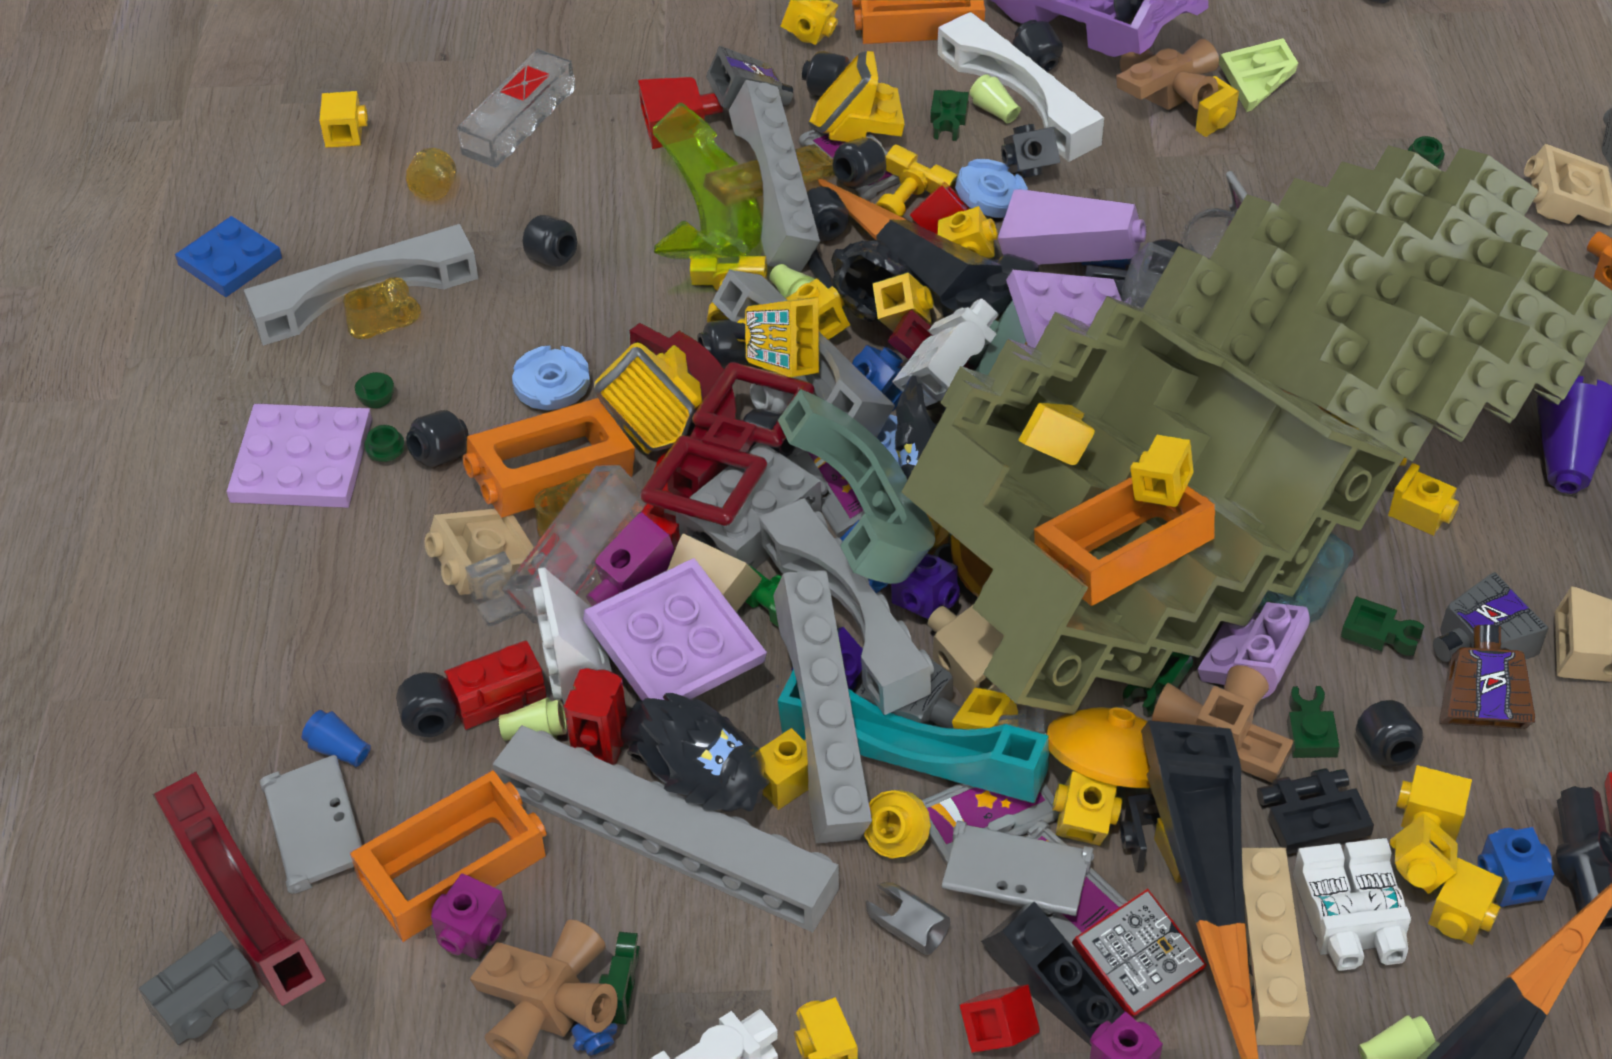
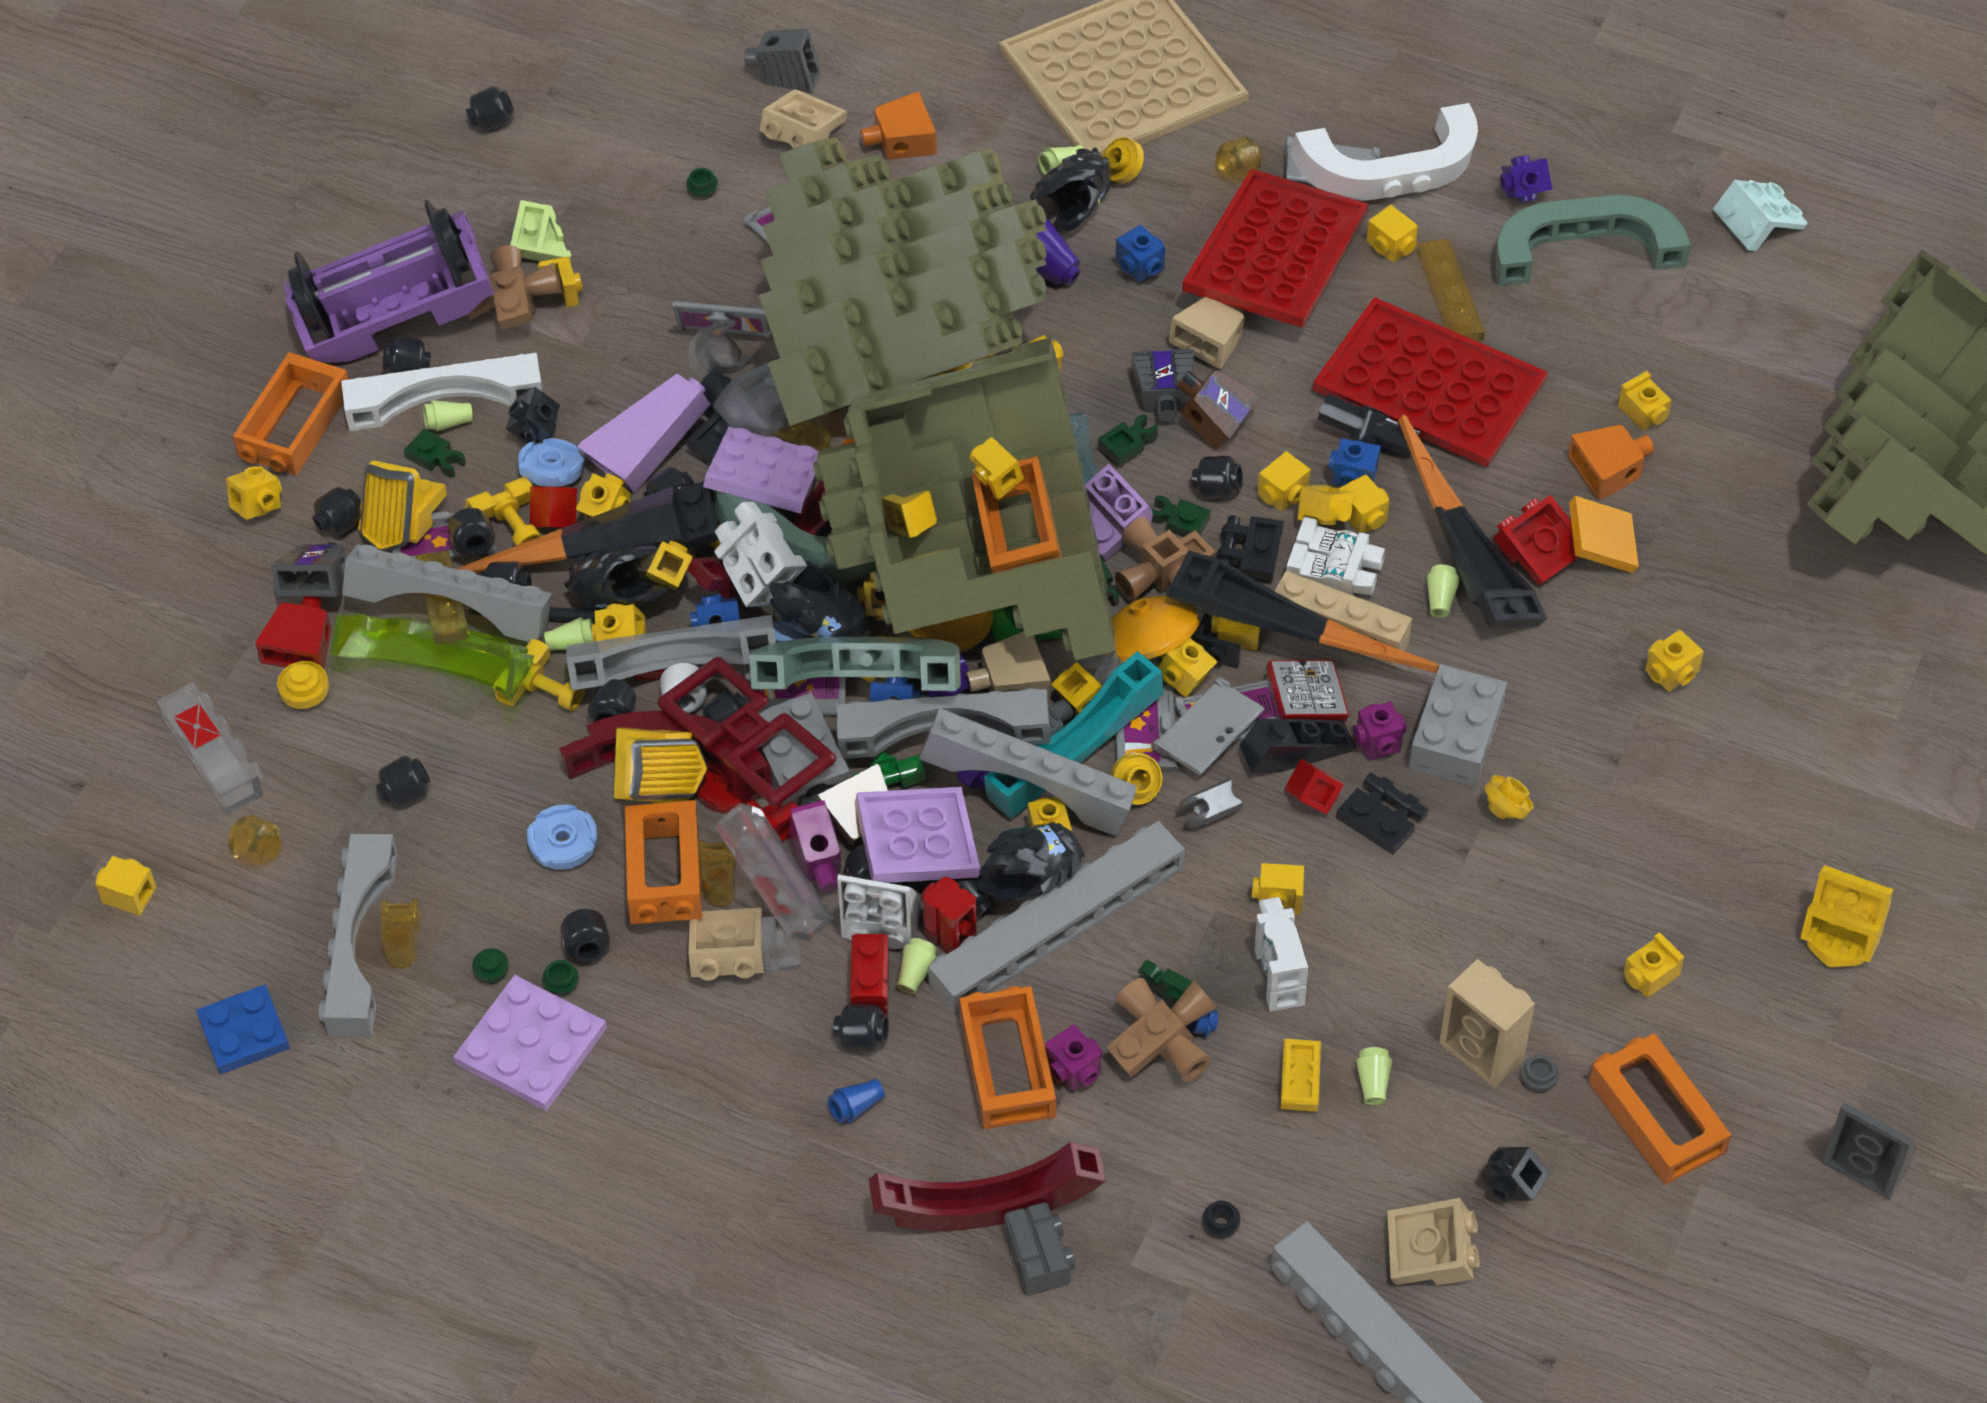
camera: 65 degrees left, 5 degrees up
light grey door [260,755,362,894] -> none
yellow torso [734,297,819,377] -> none
none -> yellow plate [277,661,329,709]

